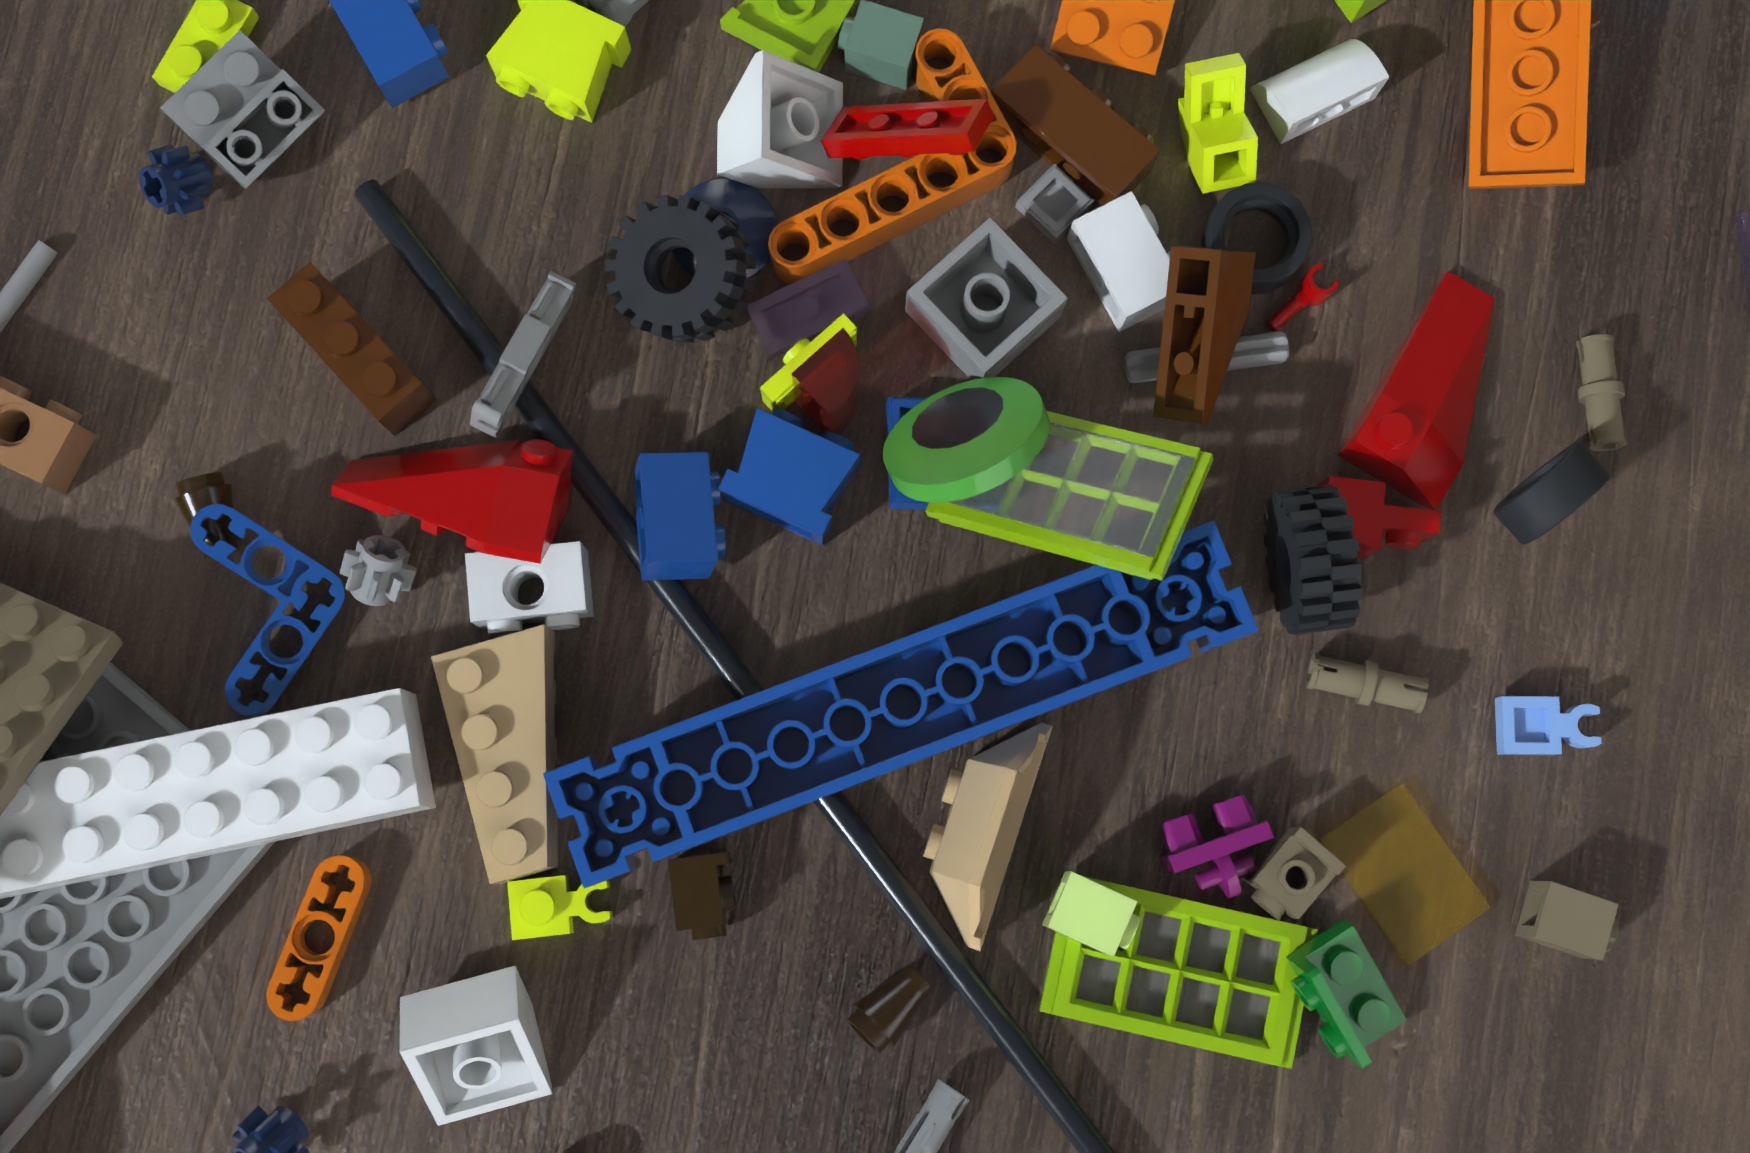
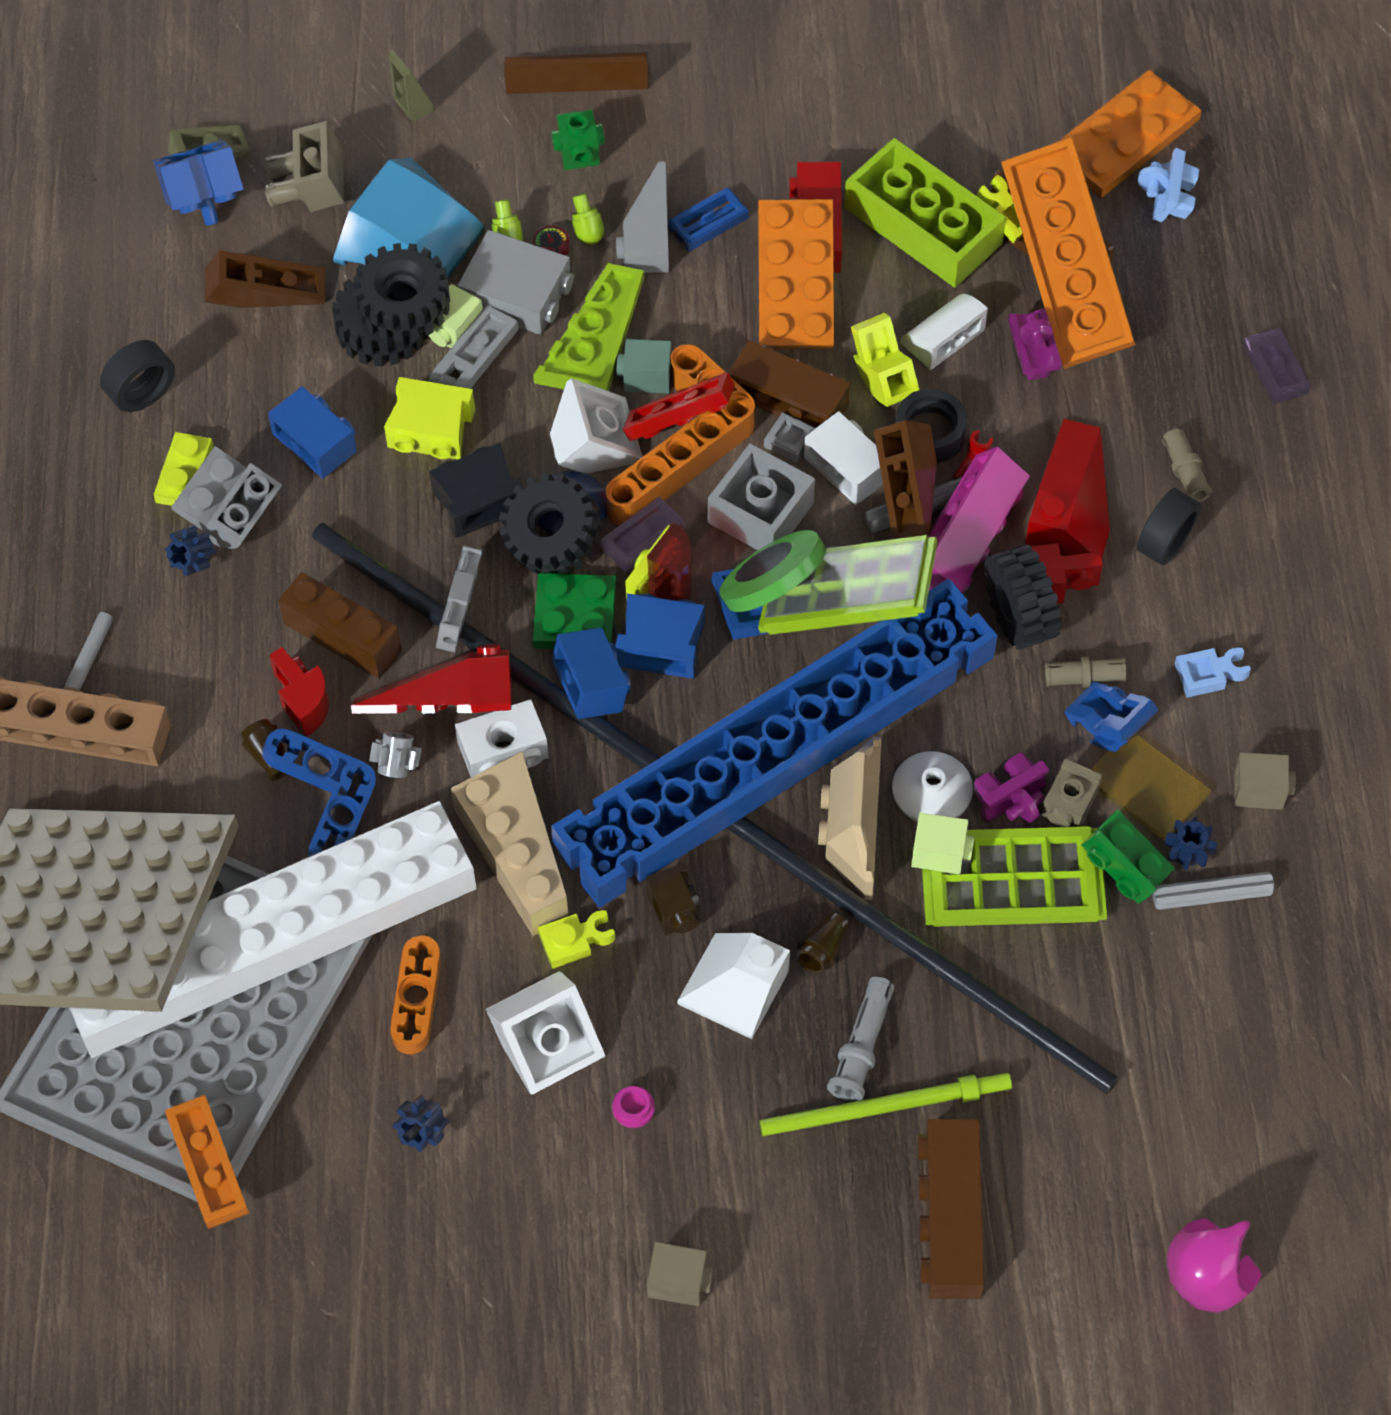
camera: 10 degrees left, 20 degrees down
none -> red brick [269,647,329,737]
none -> black hips [429,443,524,538]
none -> green plate [533,573,616,649]
none -> white slope [677,933,790,1039]
none -> white dish [892,751,973,822]
none -> dark pink brick [906,446,1030,593]
none -> magenta hips [1008,308,1062,380]
none -> blue cylinder [1064,681,1158,752]
none -> light grey axle [1152,872,1274,910]
none -> dark blue gear [1164,817,1217,870]

